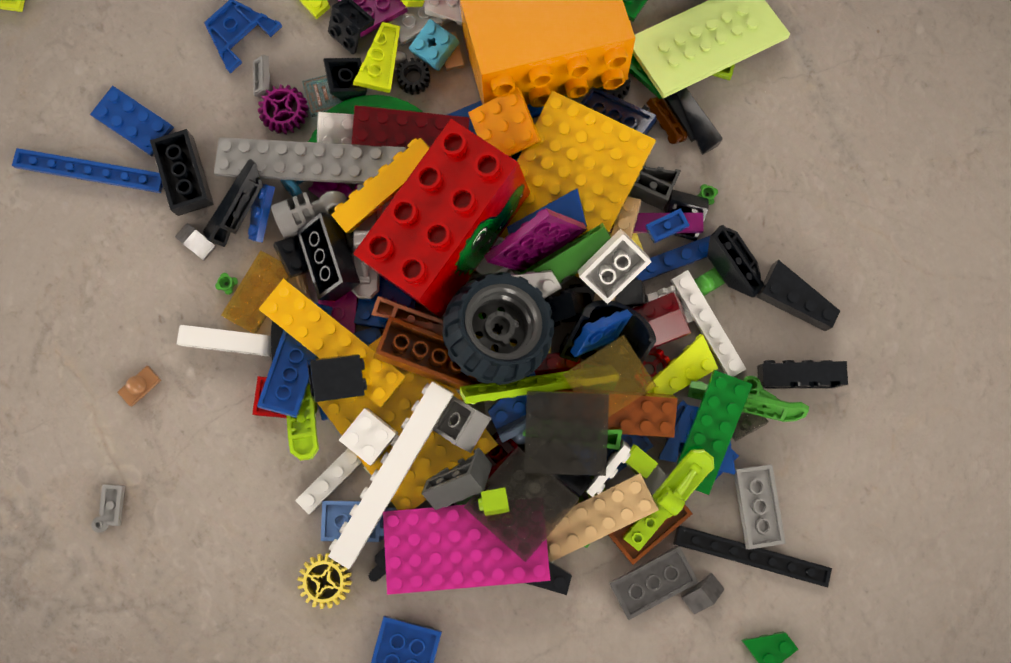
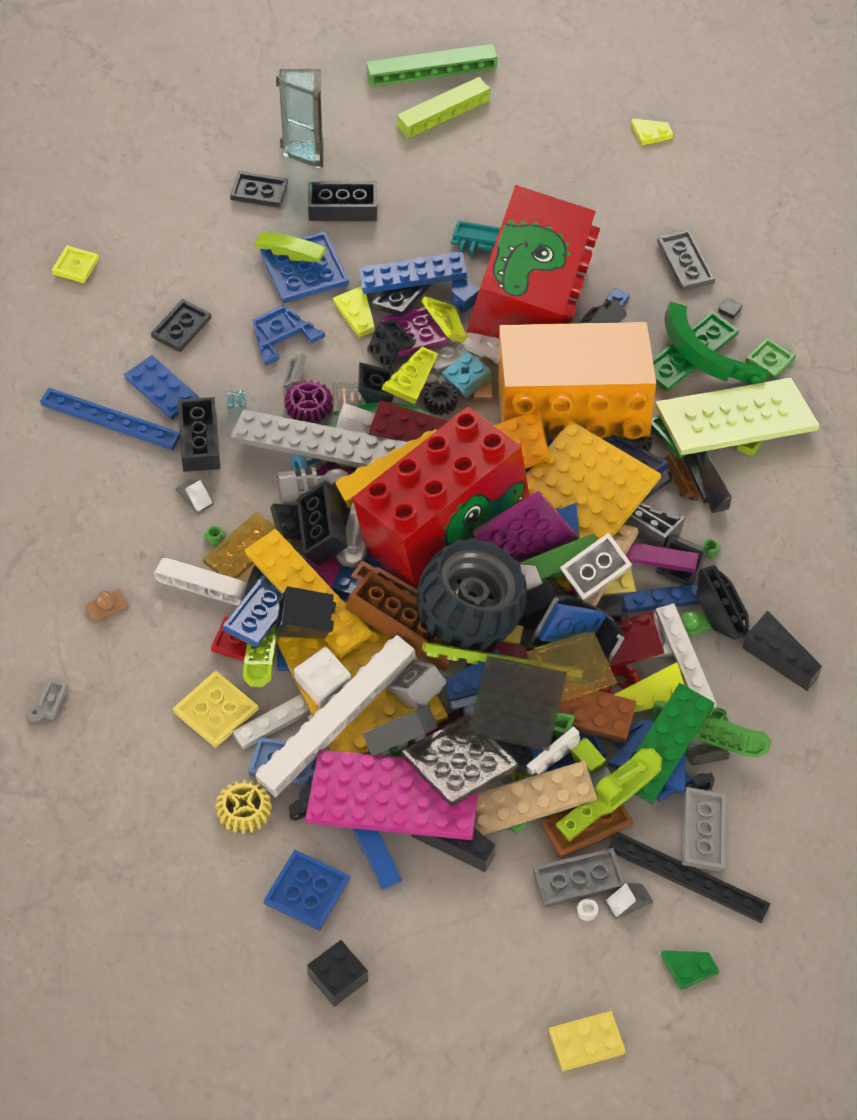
camera: 15 degrees right, 25 degrees down
black wedge [203,159,263,247] -> none
blue wing [248,184,275,243] -> none
lime brick [478,487,510,516] -> none
blue plate [645,208,689,243] -> none
black wedge [757,360,848,389] -> none
none -> black plate [151,299,212,352]
none -> light yellow plate [173,671,259,748]
none -> clear light blue wheel [226,389,246,409]
none -> blue slope [352,828,402,890]
none -> white tile [577,898,598,921]
none -> black plate [690,772,715,791]

